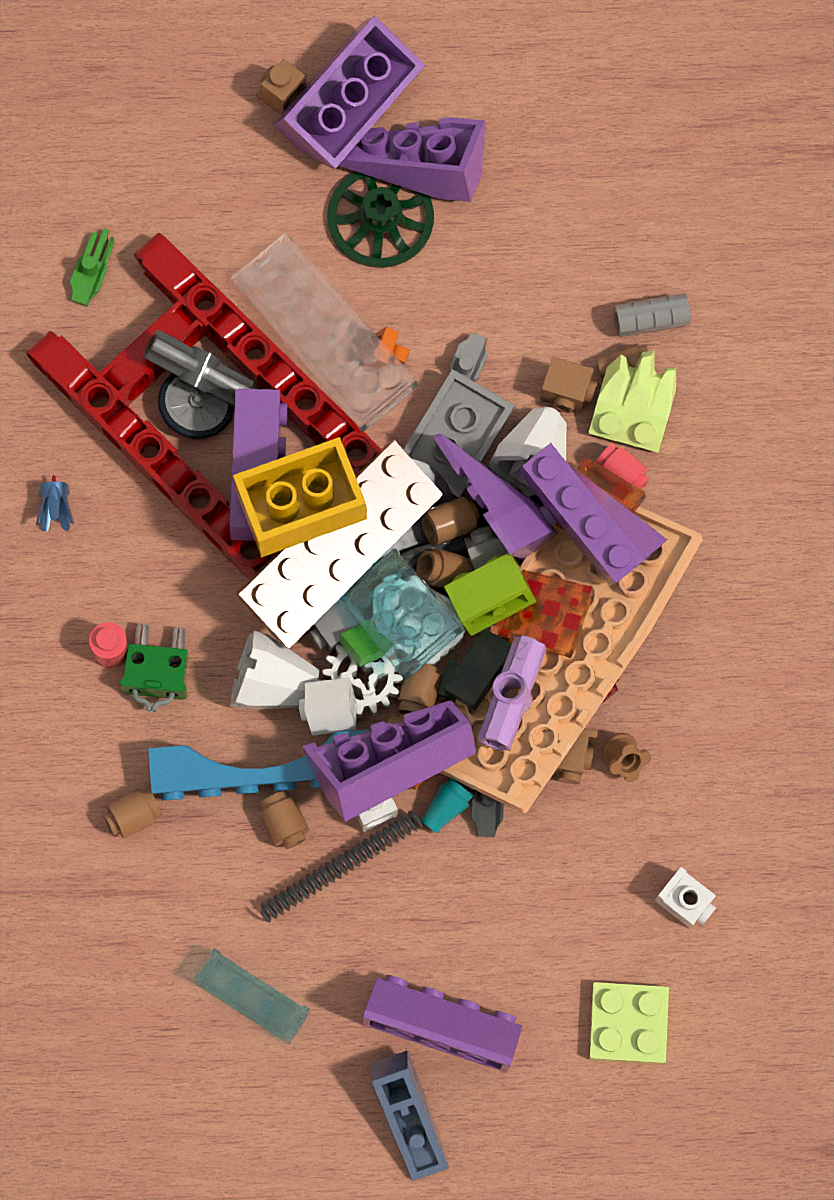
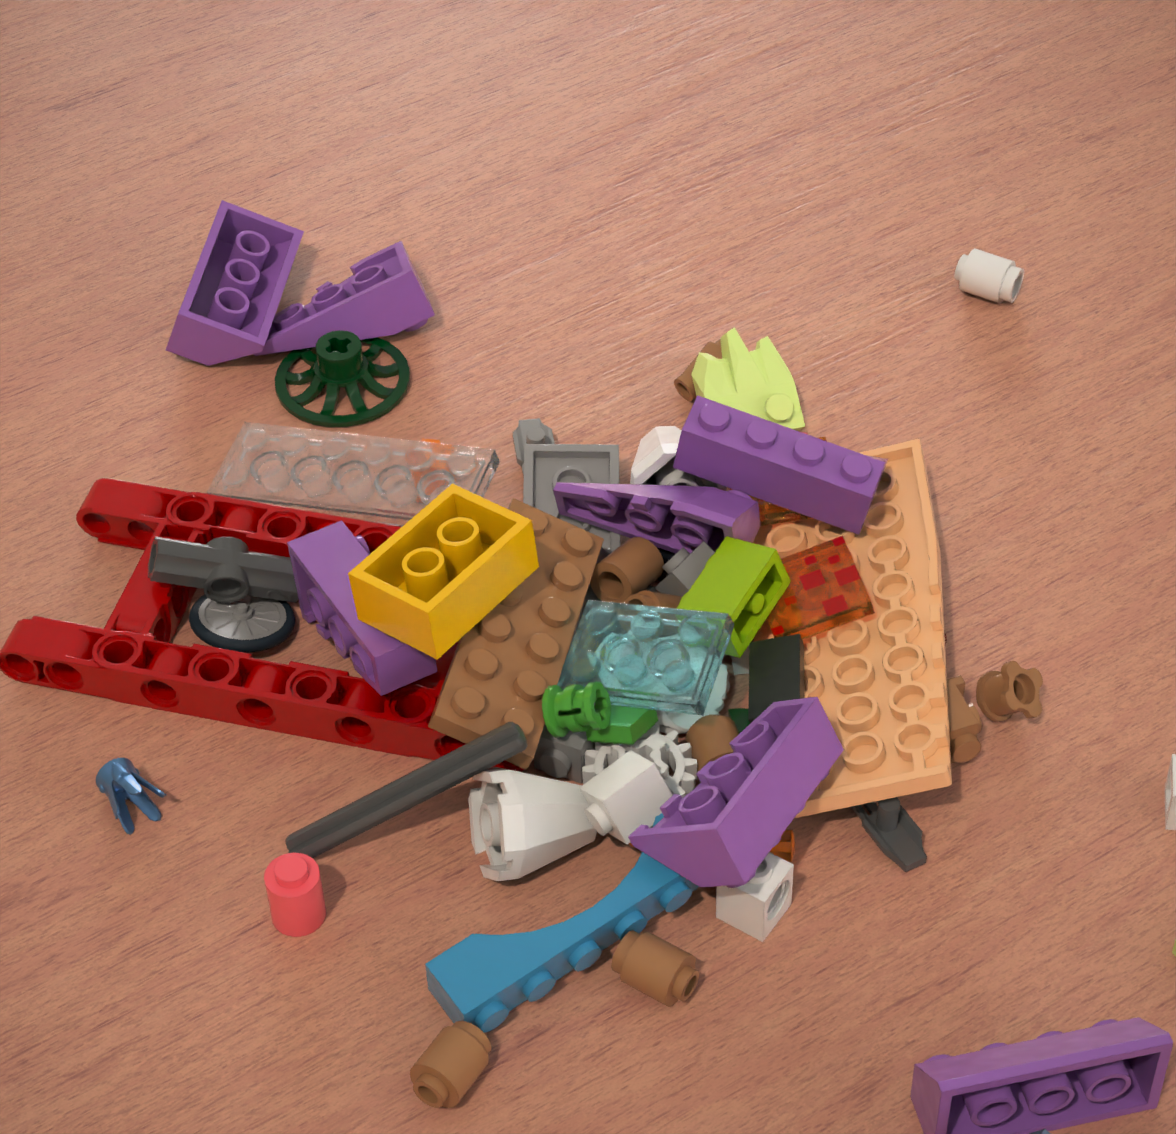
camera: 25 degrees left, 30 degrees down
bright green piece [70,229,114,307] -> none
green piece [120,624,189,712] -> none
medium nougat brick [257,59,306,115] -> none
dark grey piece [260,811,424,923] -> none
teal cone [420,778,473,834] -> none
lavender piece [478,635,546,751] -> none
medium nougat brick [540,356,598,413] -> none
light grey axle [613,293,691,337] -> none
none -> dark grey axle [285,722,527,858]
none -> bright green bush [542,682,611,738]

